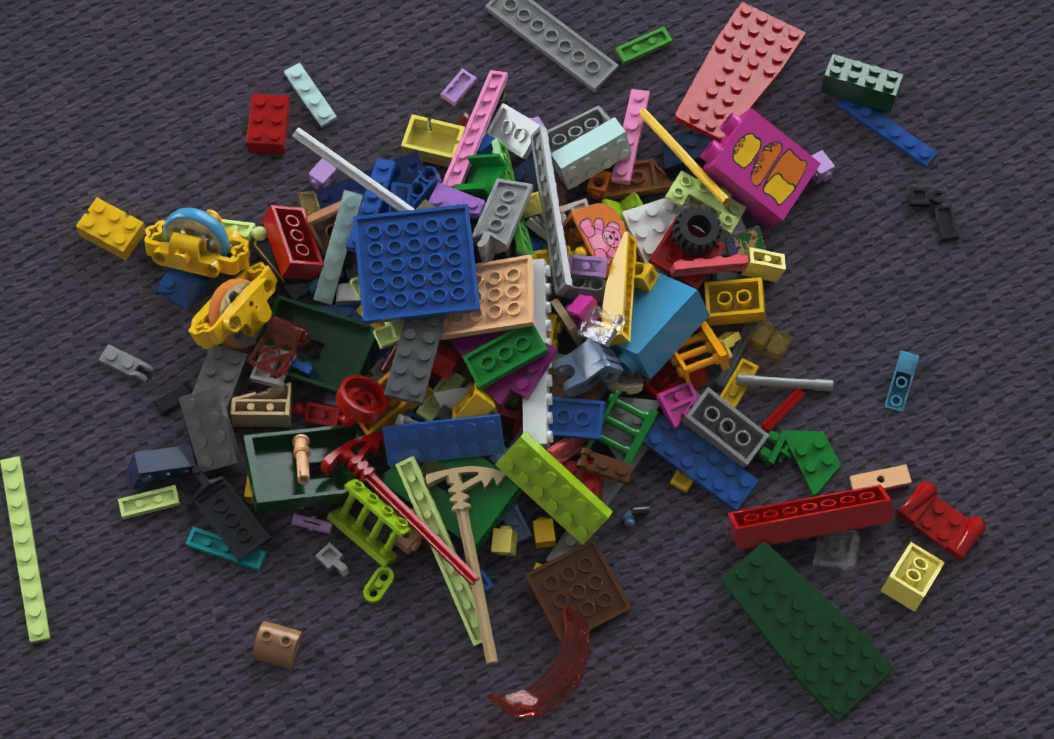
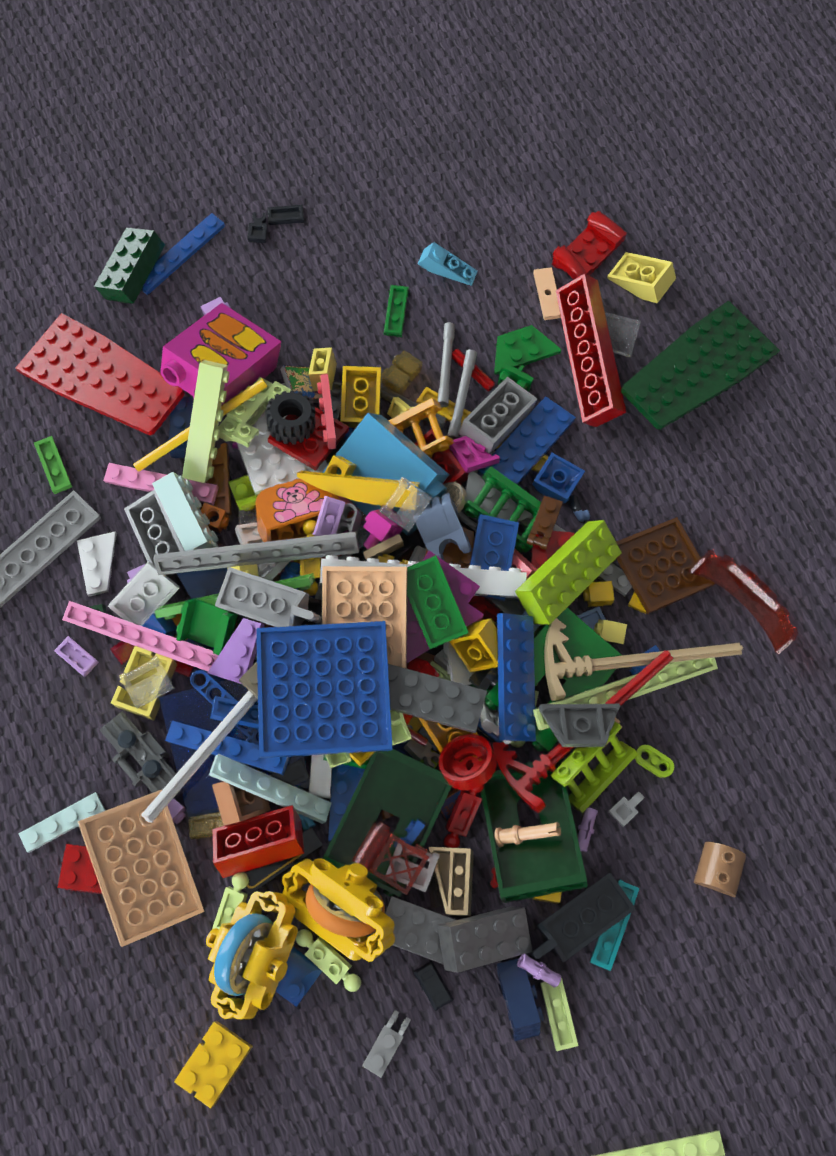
camera: 90 degrees left, 5 degrees up
none -> white wing [77,531,117,596]
none -> light nougat plate [78,790,204,947]
none -> dark grey piece [100,711,176,793]
none -> clear plate [119,655,174,708]
none -> yellowish green brick [182,360,230,483]
none -> yellowish green plate [296,929,361,992]
none -> green tile [384,285,409,337]
none -> light grey piece [447,350,477,440]
none -> lavender pin [517,954,561,988]
none -> blue slope [532,453,585,503]
none -> dark grey wing [539,704,620,747]

